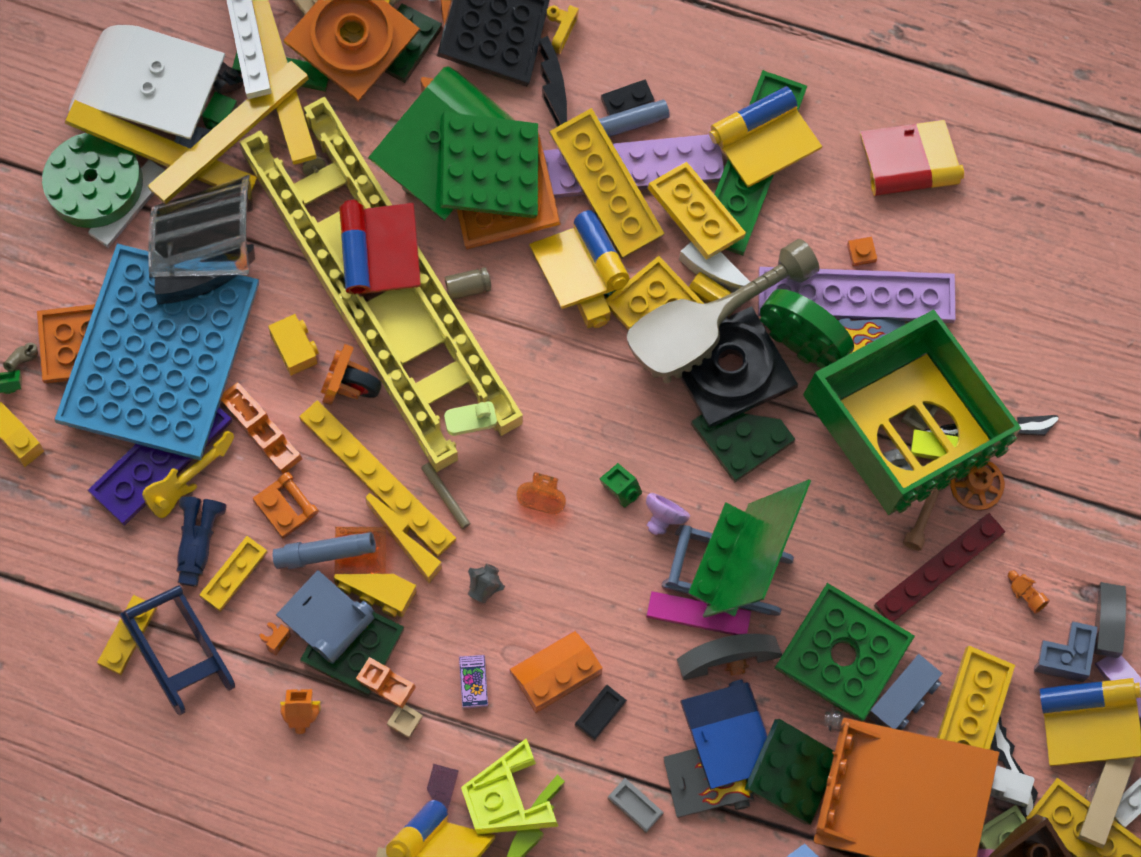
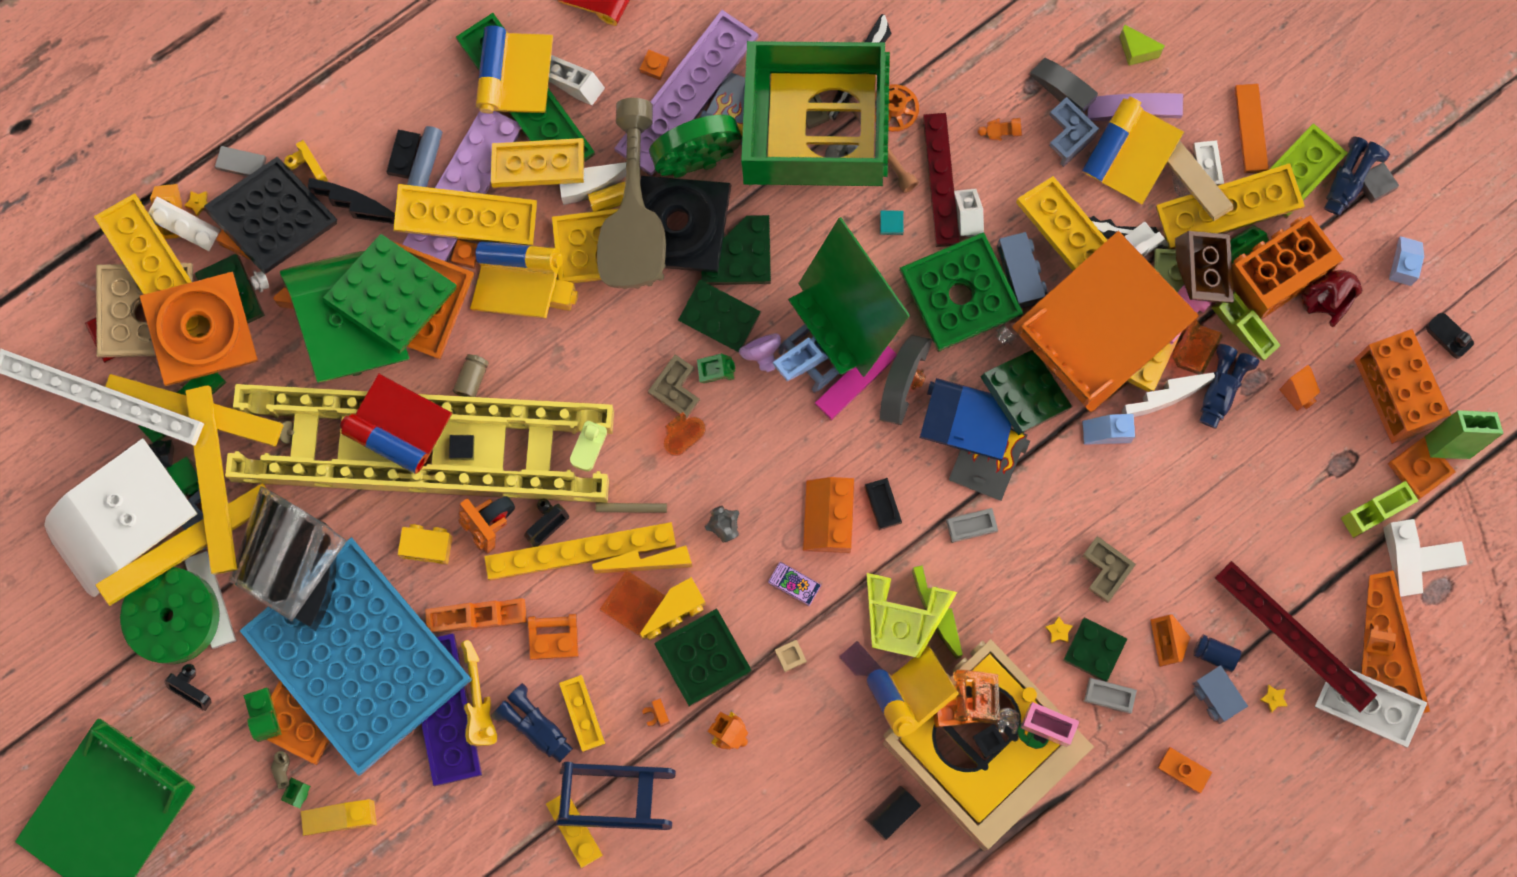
camera: 50 degrees left, 5 degrees up
sand blue piece [272,532,376,569] -> none
sand blue door [276,570,375,664] -> none
orange slope [356,657,416,709] -> none
neon yellow tile [911,429,958,460] -> none
none -> black piece [165,664,212,711]
none -> green plate [243,688,282,742]
none -> white plate [250,270,269,292]
none -> black tile [449,435,475,460]
none -> orange plate [451,239,478,269]
none -> black piece [524,499,569,547]
none -> white slope [549,55,605,105]
none -> dark tan plate [648,355,700,420]
none -> dark green plate [678,279,762,353]
none -> light blue slope [772,337,828,381]
none -> teal tile [880,210,904,235]
none -> white slope [954,189,984,237]

